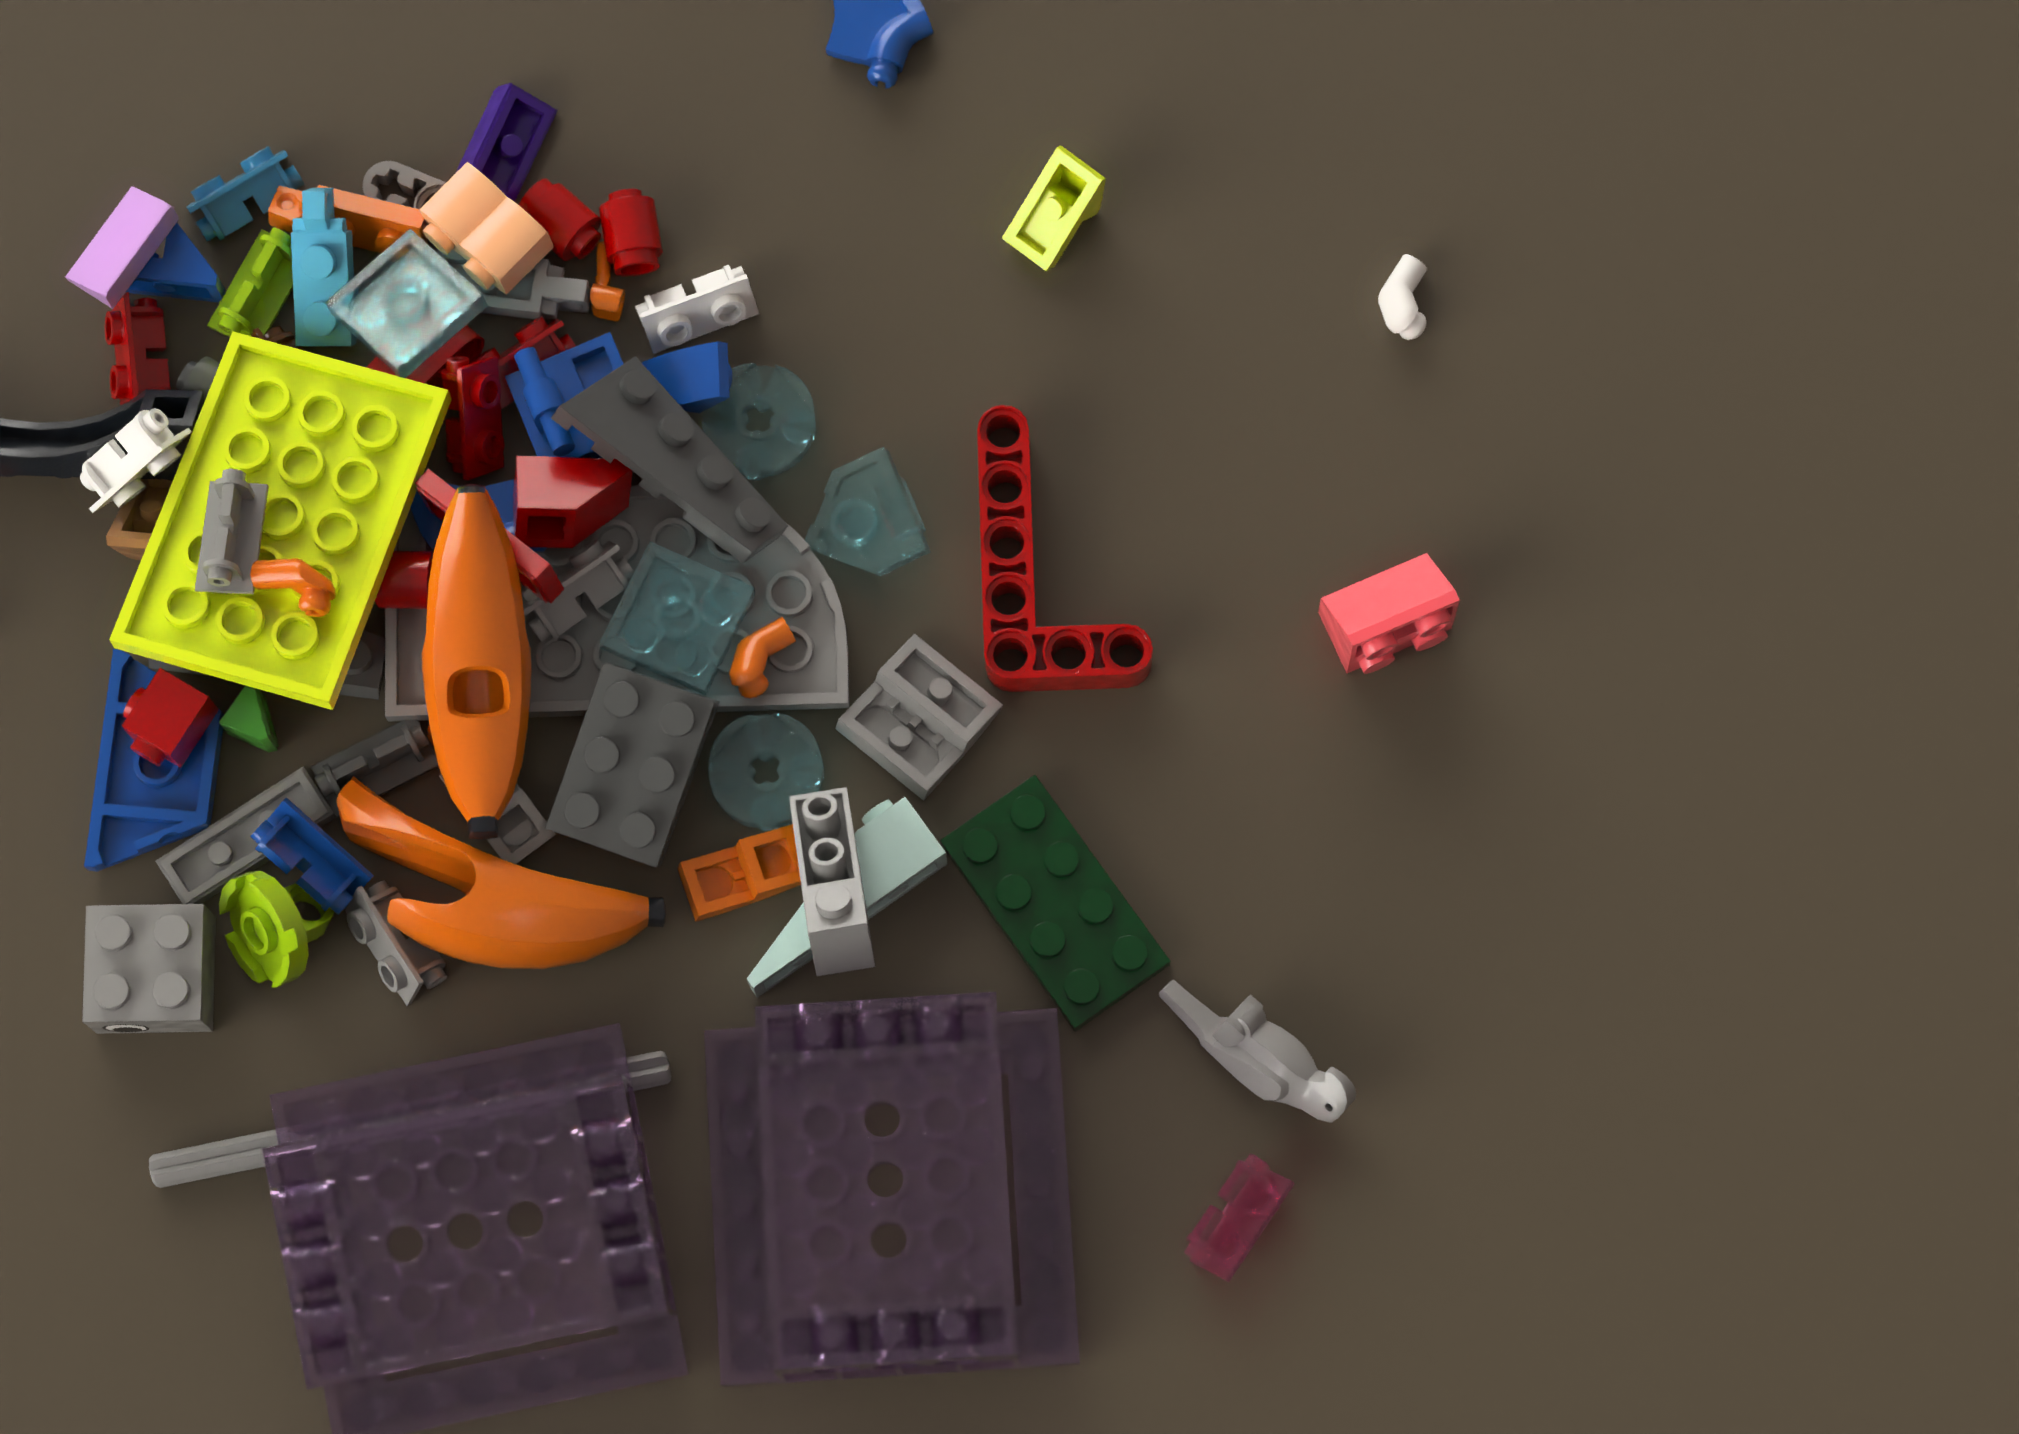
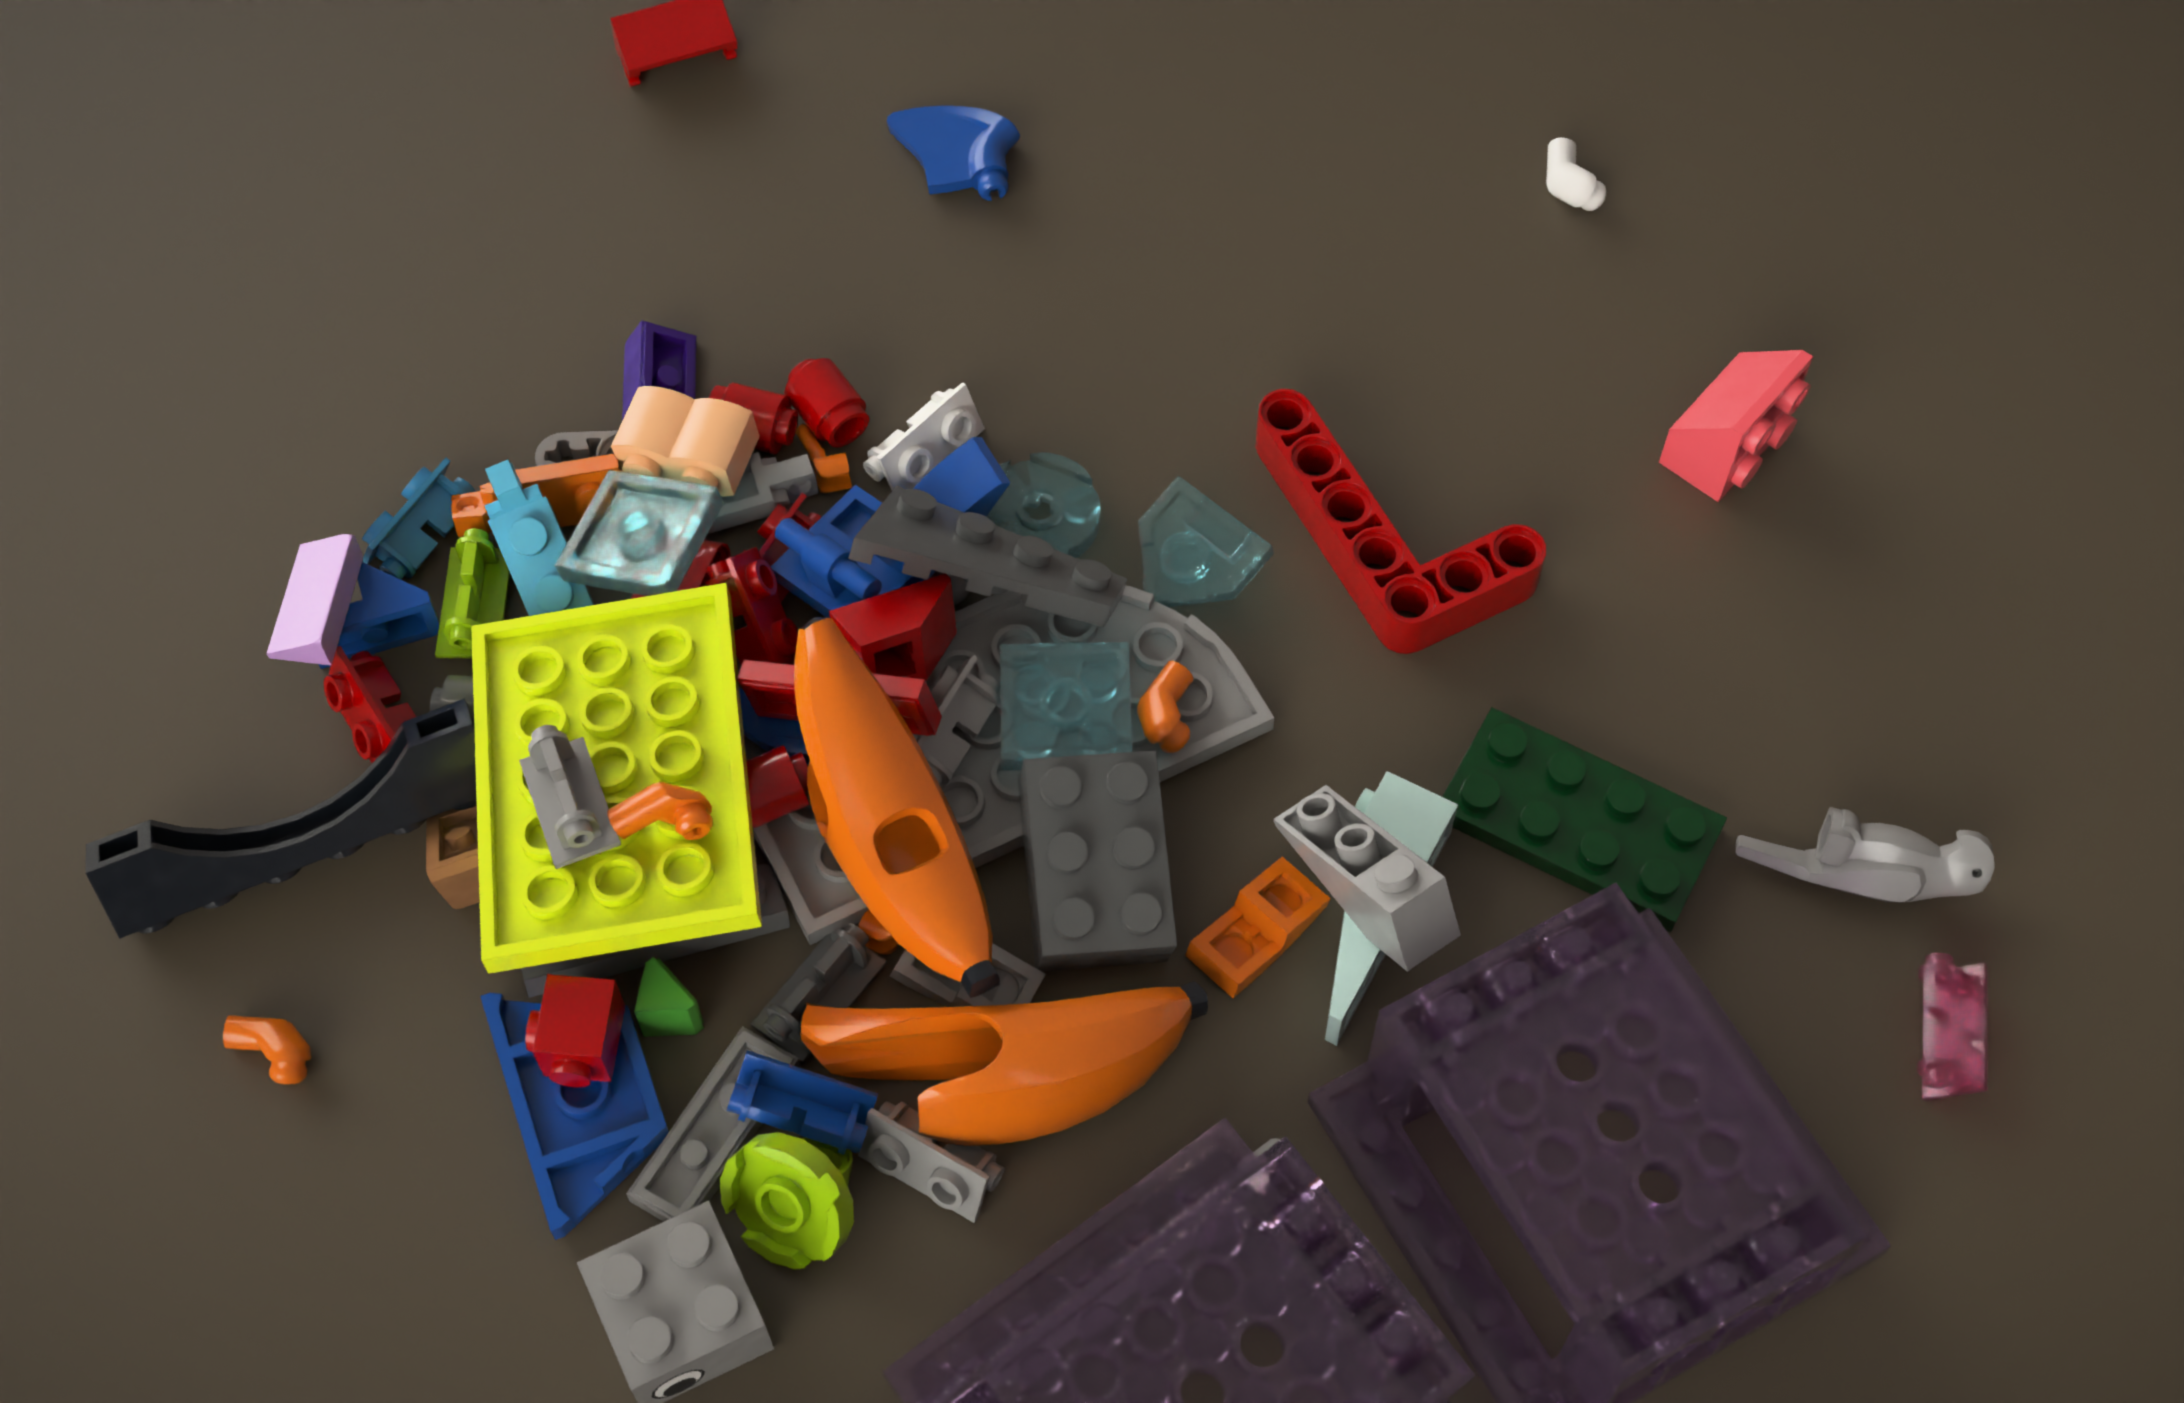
camera: 30 degrees left, 15 degrees down
white hinge [80,408,192,513] -> none
clear light blue plate [708,713,825,831] -> none
light grey slope [835,633,1003,801] -> none
neon yellow slope [1002,145,1106,271] -> none

